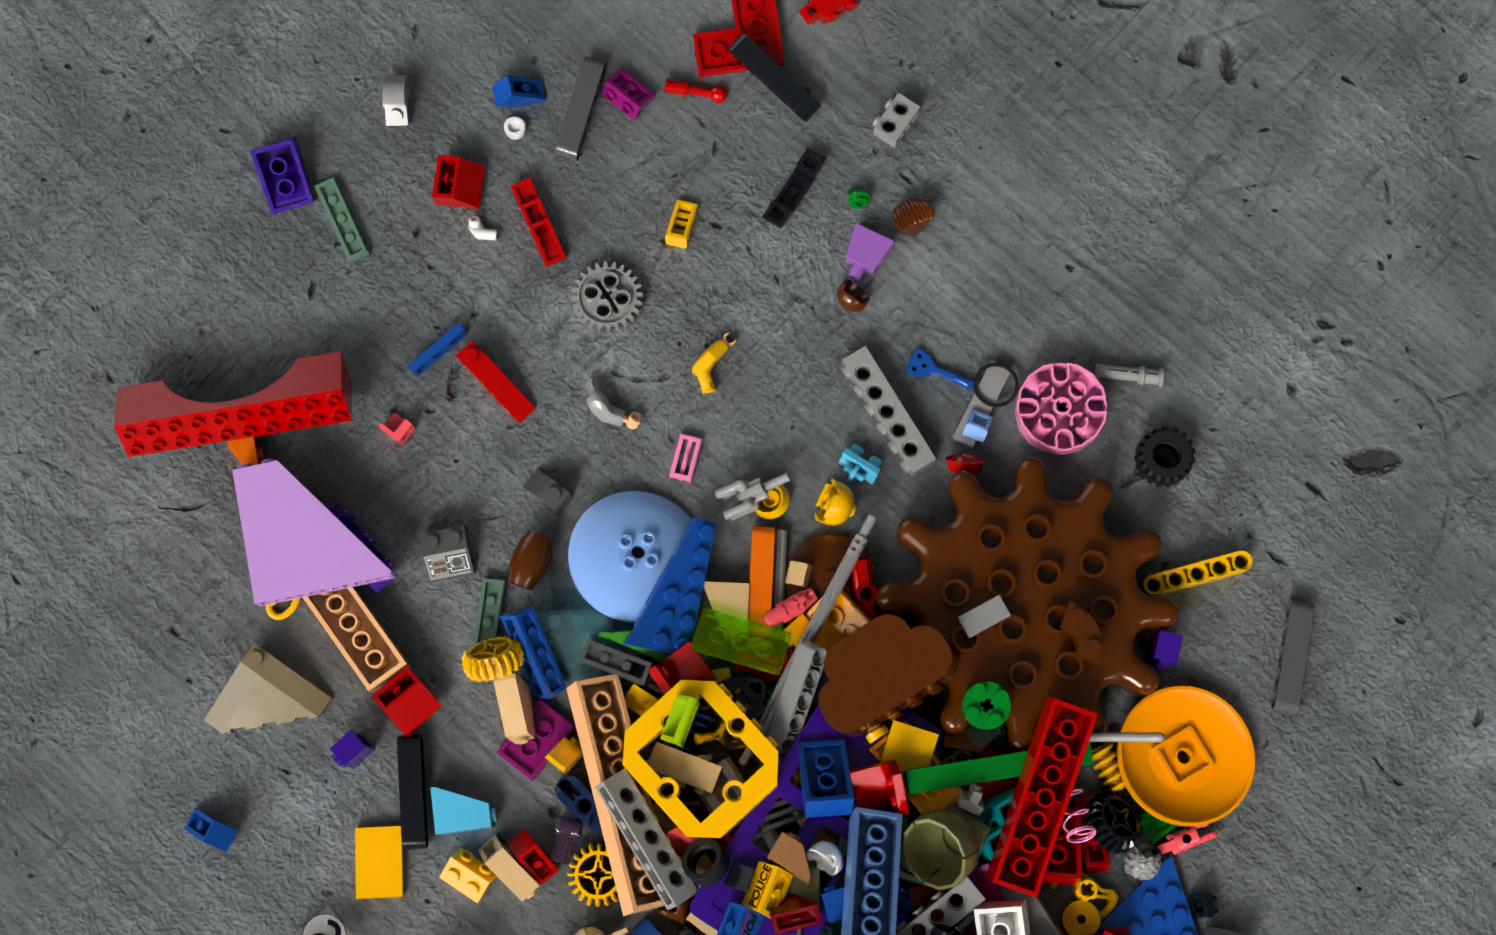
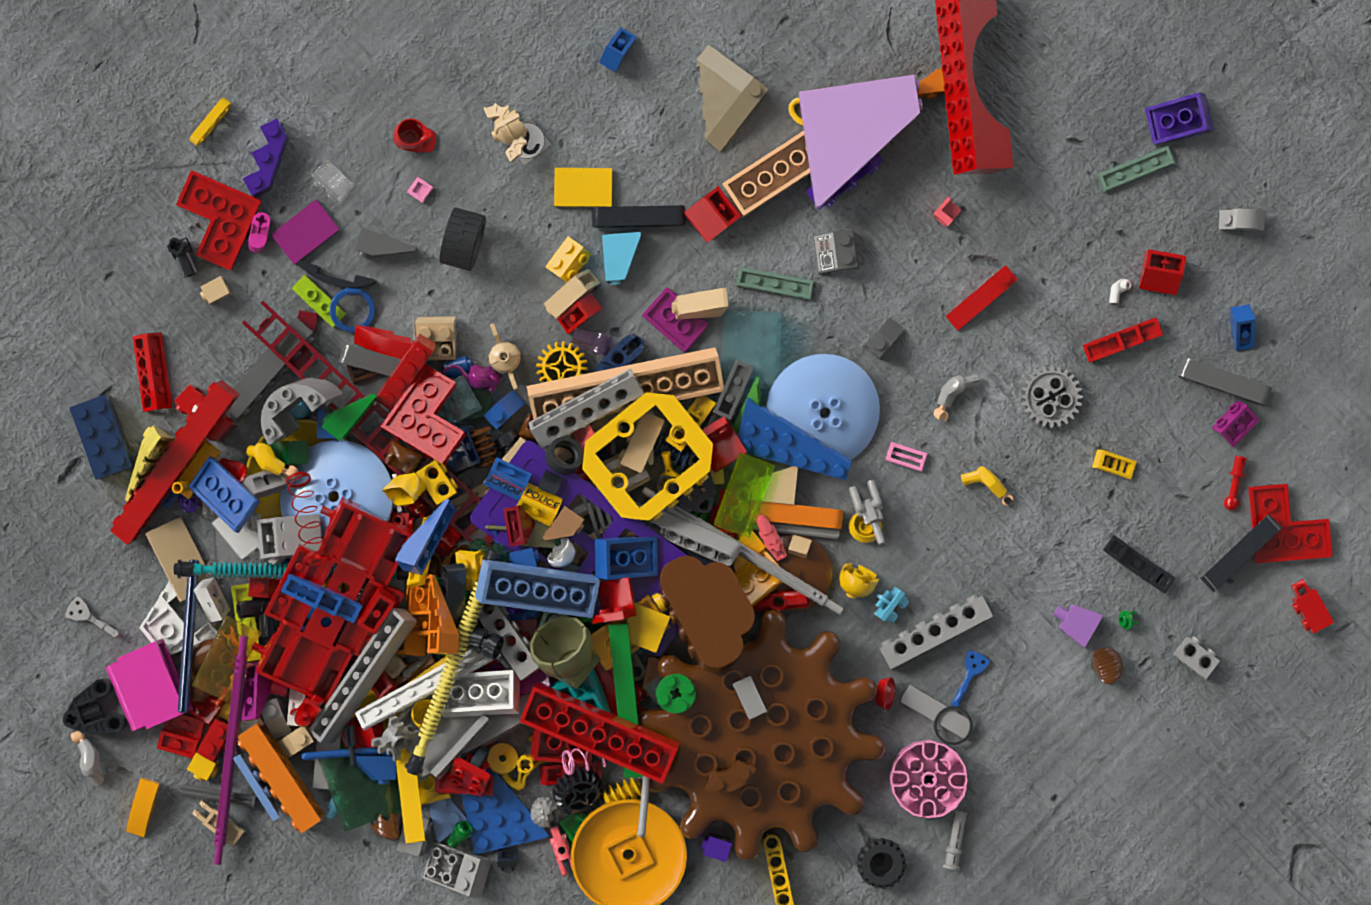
camera: 90 degrees right, 10 degrees up
dark purple brick [330,730,374,769] -> none
blue tile [408,323,467,377] -> none
yellow gear [461,636,525,682] -> none
blue fence [500,605,567,699] -> none
white tile [504,116,526,140] -> none
reddish brown piece [508,530,552,591] -> none
yellow slope [545,737,583,775] -> none
lime tile [660,694,700,747] -> none
reddish brown hair [836,279,870,312] -> none
light grey tile [956,783,984,816] -> none
light blue slope [963,409,993,442] -> none

